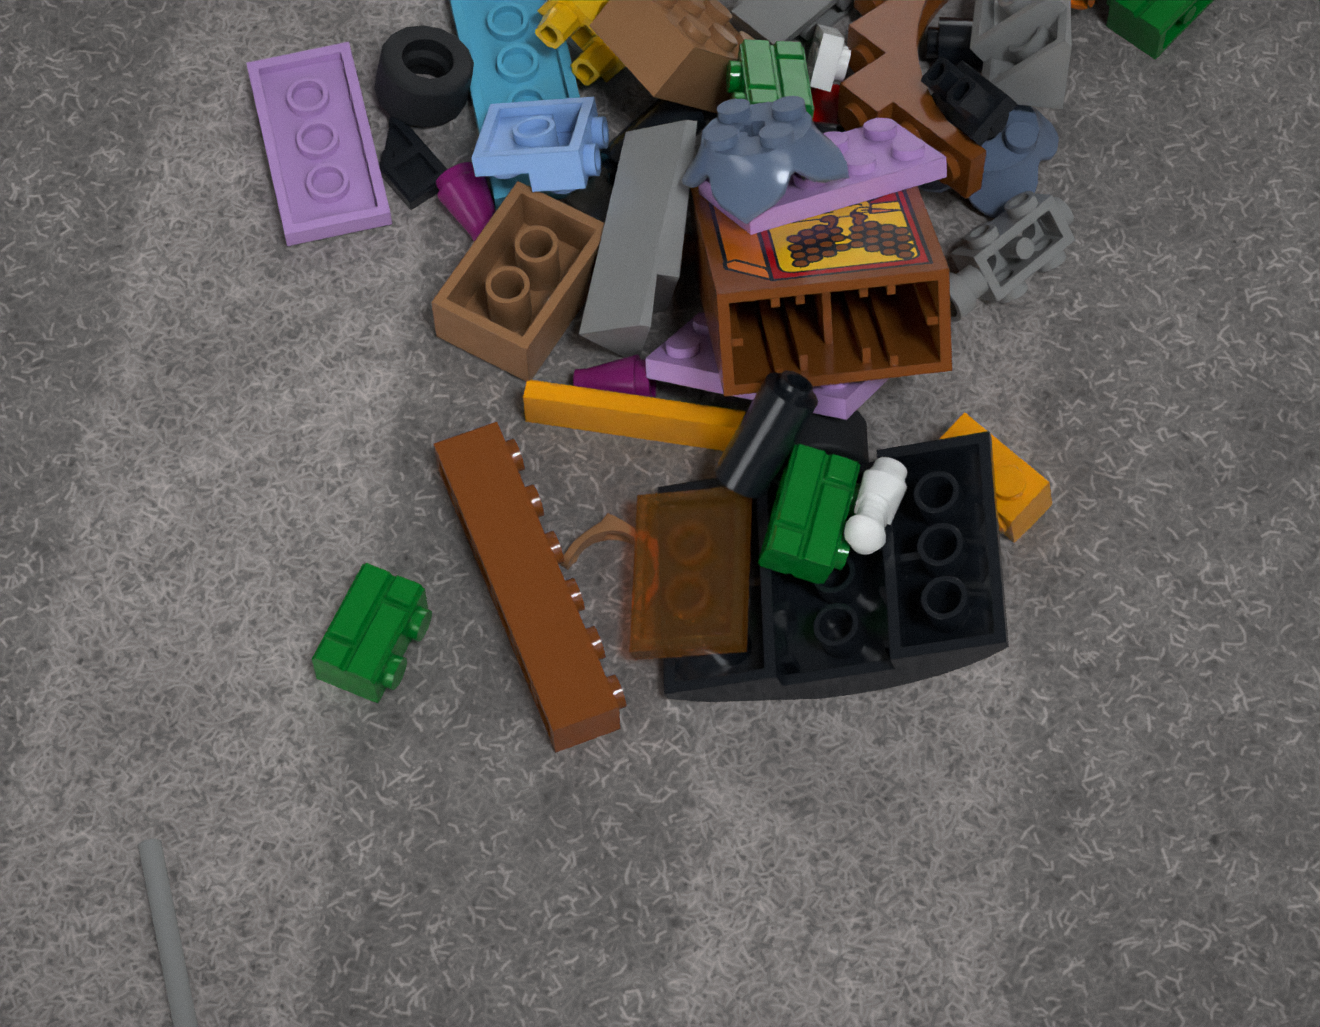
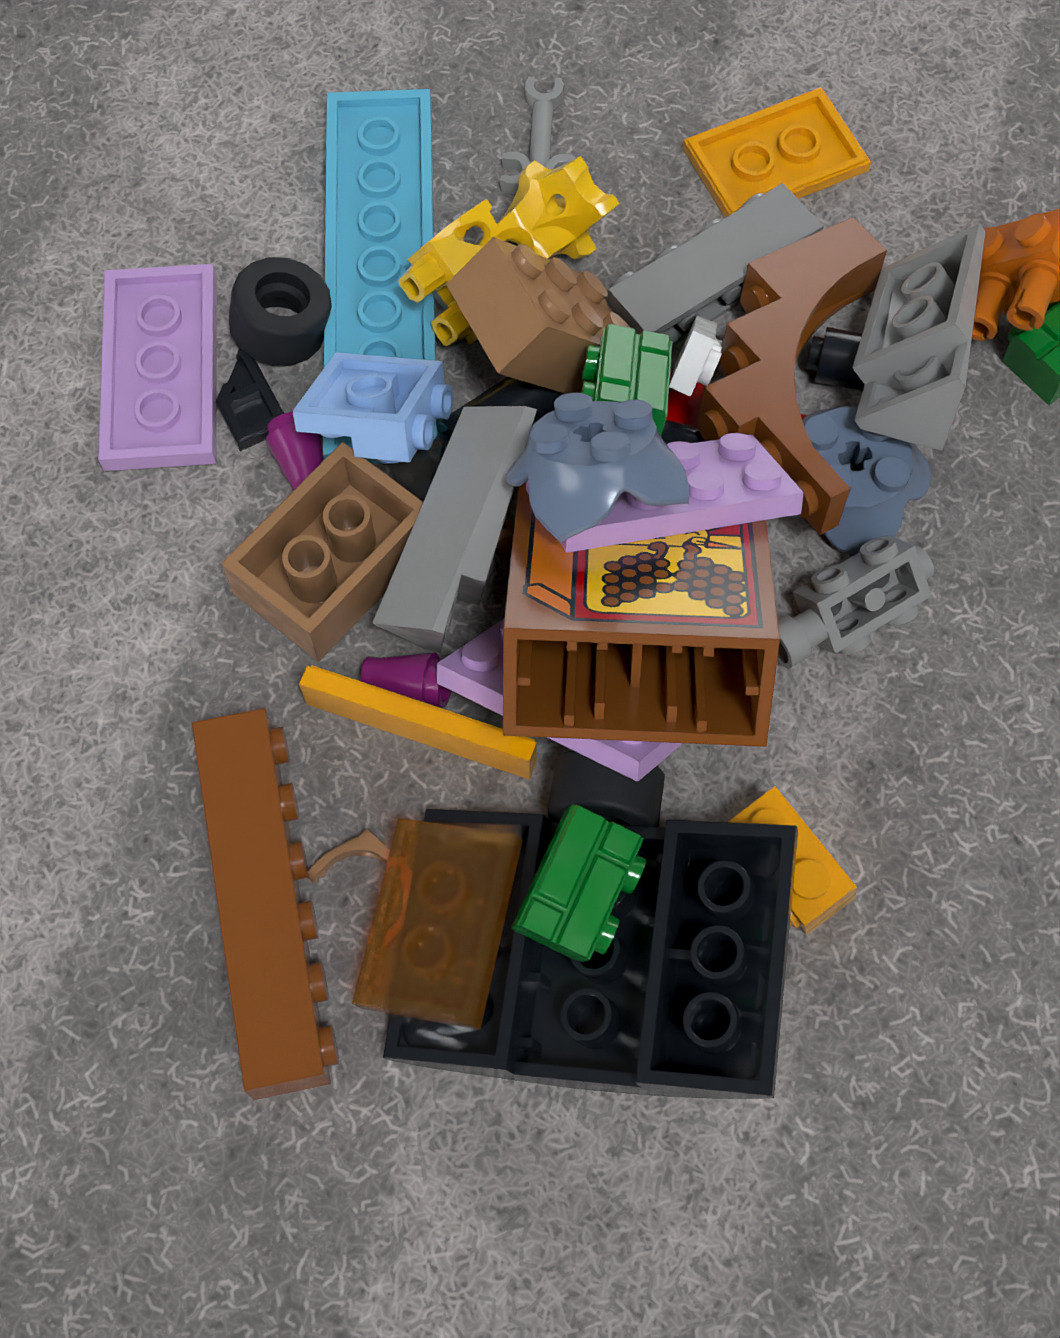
camera: 10 degrees right, 5 degrees up
green brick [312,563,432,703] -> none
black brick [715,370,818,499] -> none
white arm [844,457,907,555] -> none
black hips [921,56,1017,146] -> none

